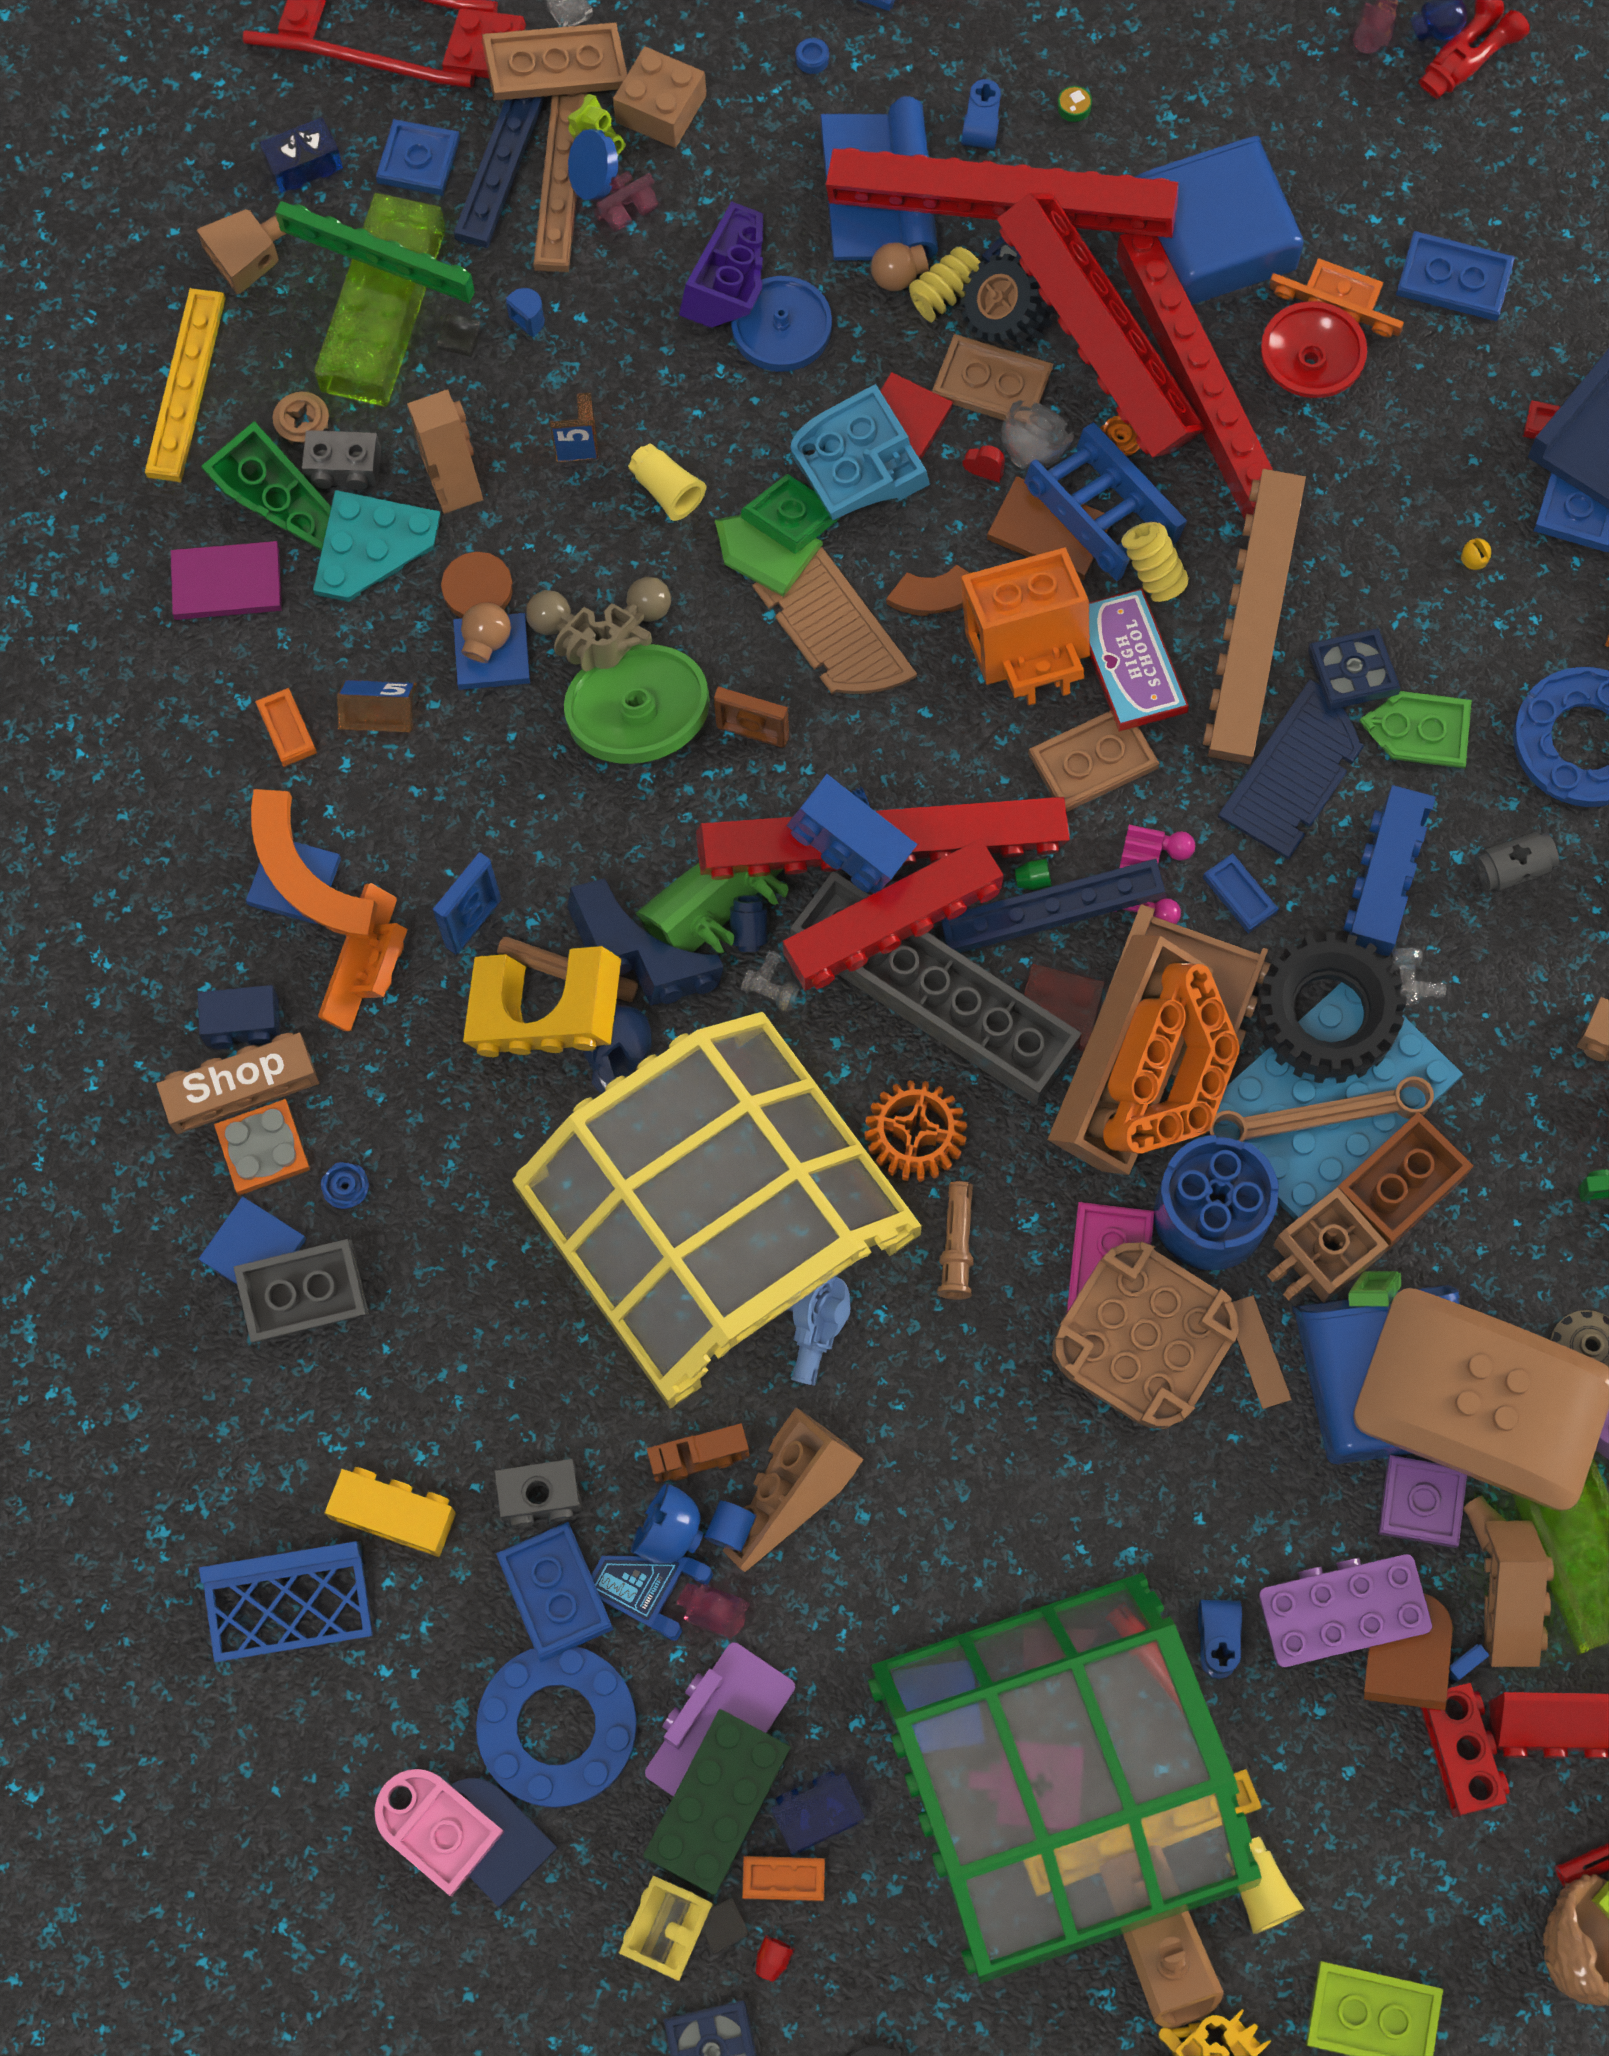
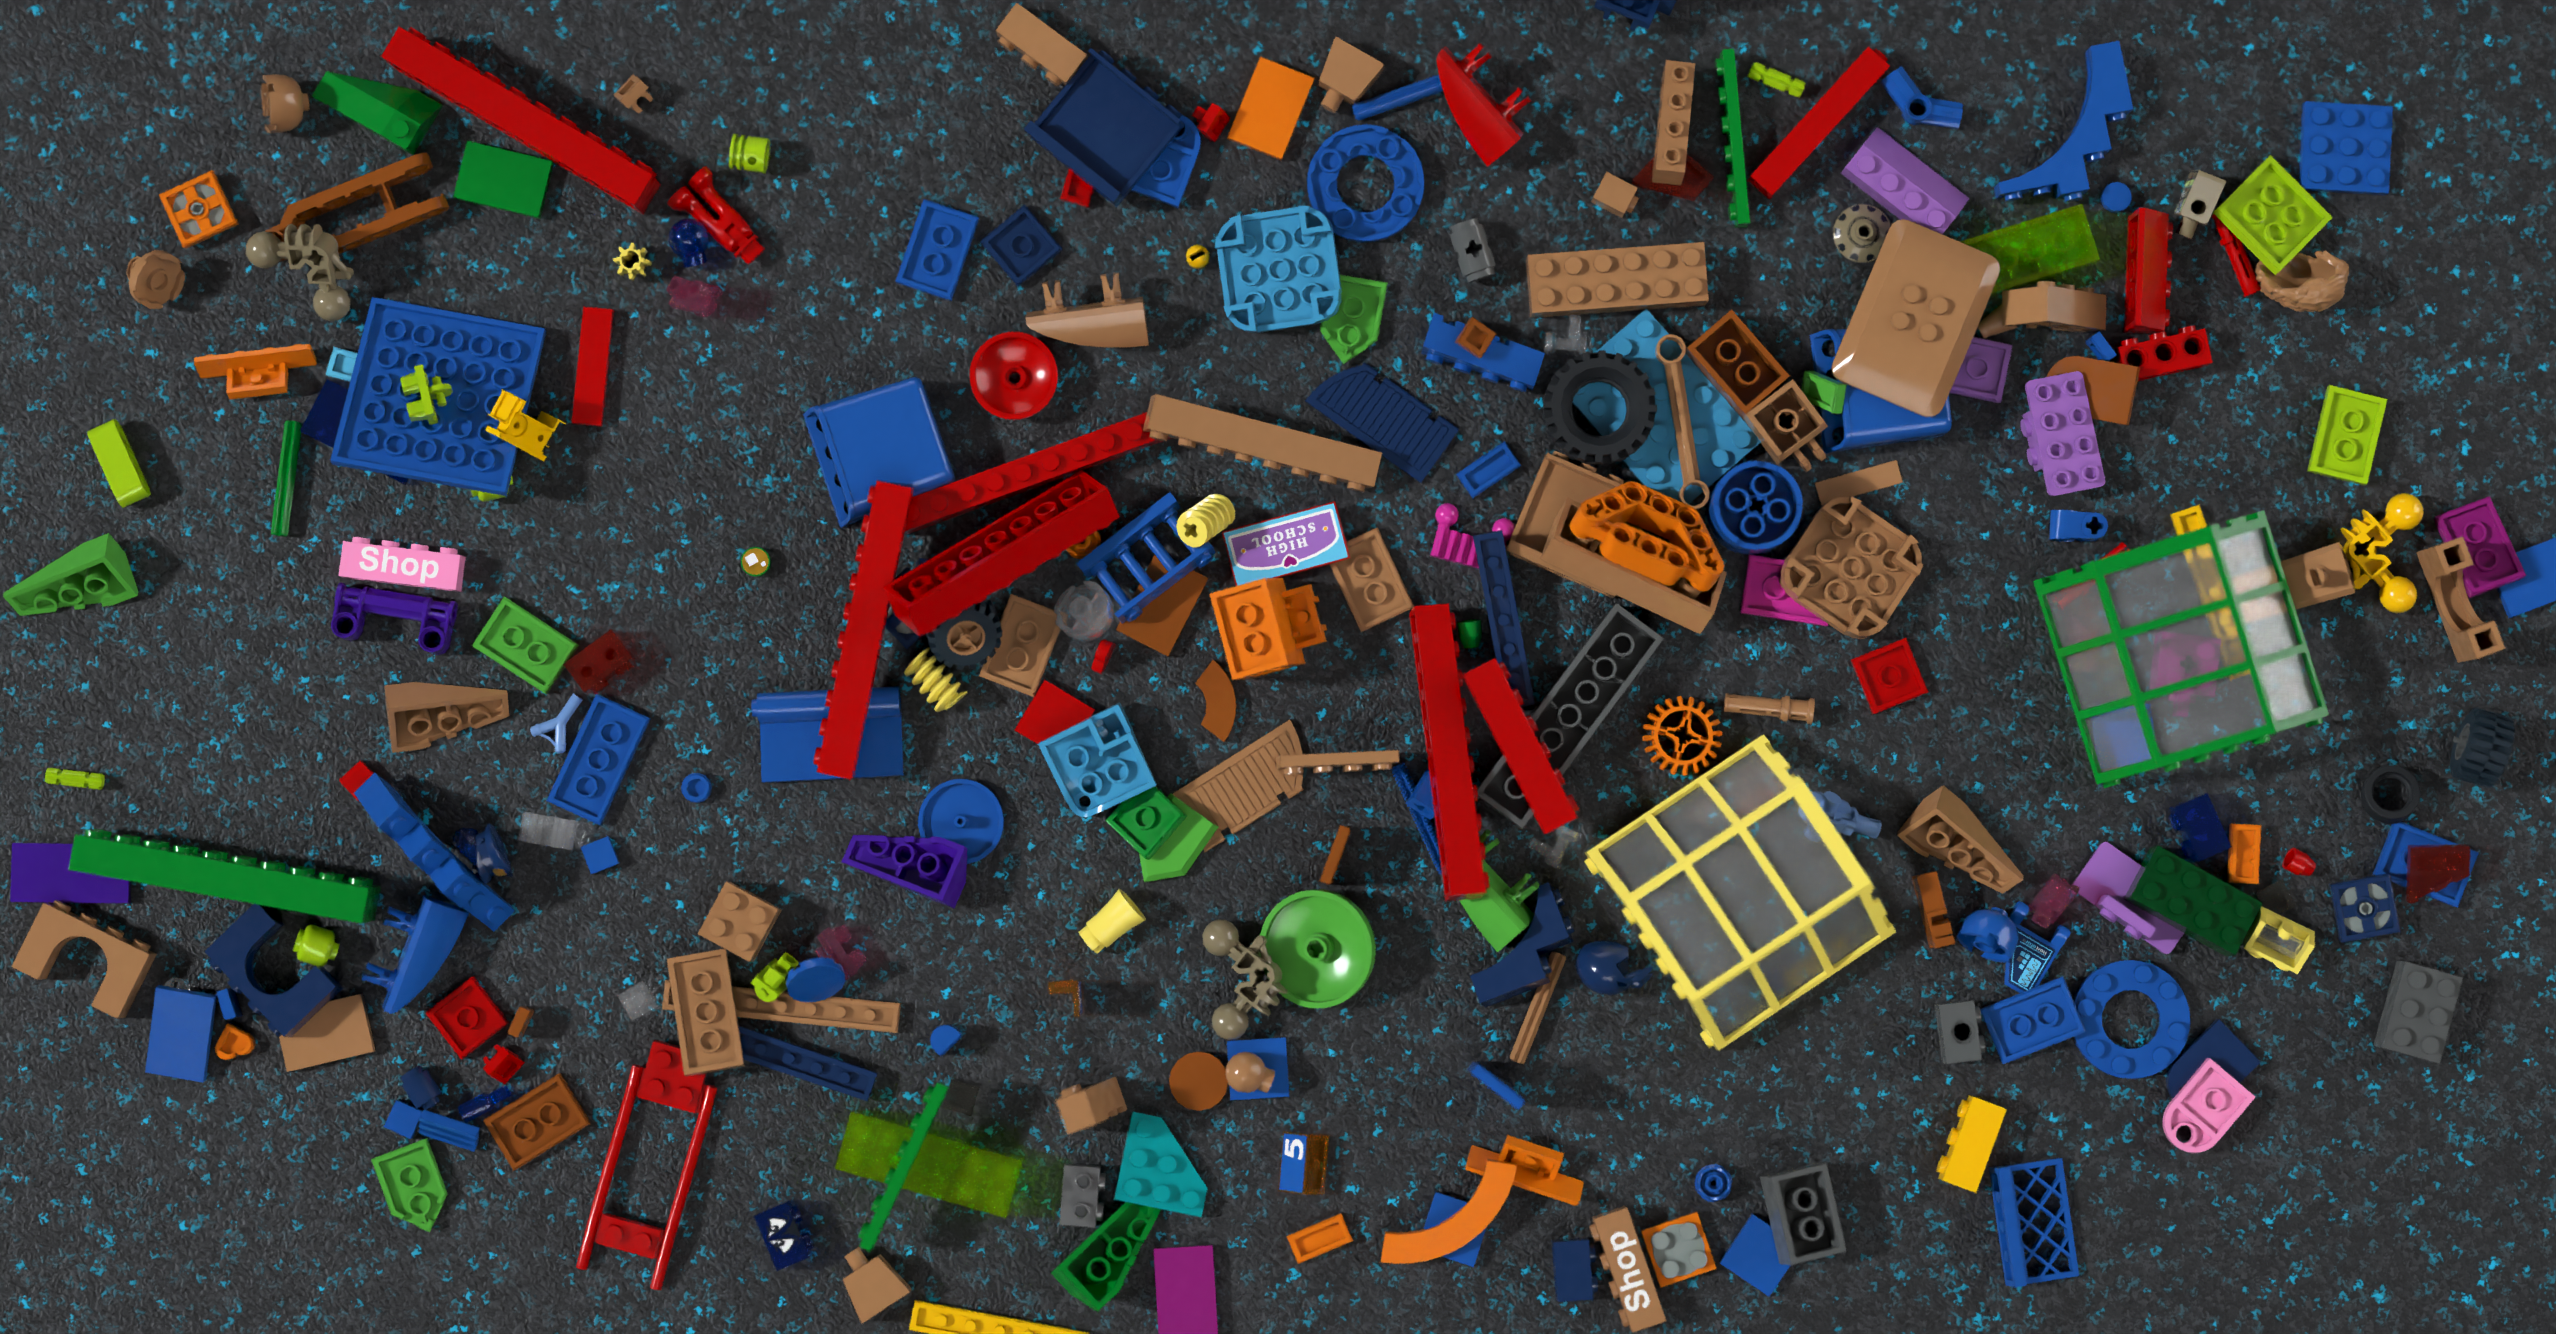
camera: 90 degrees left, 15 degrees up
medium nougat gear [273,392,329,445] -> none
blue tile [376,119,460,196] -> none
yellow arch [463,946,621,1057] -> none
blue brick [704,1500,756,1552] -> none
dark blue brick [730,895,768,952] -> none
blue brick [786,774,918,894] -> none
medium nougat piece [871,242,929,291] -> none
blue piece [961,79,1001,150] -> none
clear red wing [1024,964,1104,1052] -> none
light yellow plant [1225,1837,1305,1934] -> none
orange bracket [1270,258,1404,337] -> none
dark blue piece [1308,628,1400,710] -> none
none -> lime piece [729,134,770,174]
none -> dark blue tile [980,204,1063,287]
none -> medium nougat piece [1026,272,1149,348]
none -> dark azure plate [1215,206,1342,333]
none -> medium nougat plate [1276,750,1399,775]
none -> dark orange tile [1455,317,1497,359]
none -> medium nougat brick [1526,242,1709,318]
none -> red tile [1850,638,1928,714]

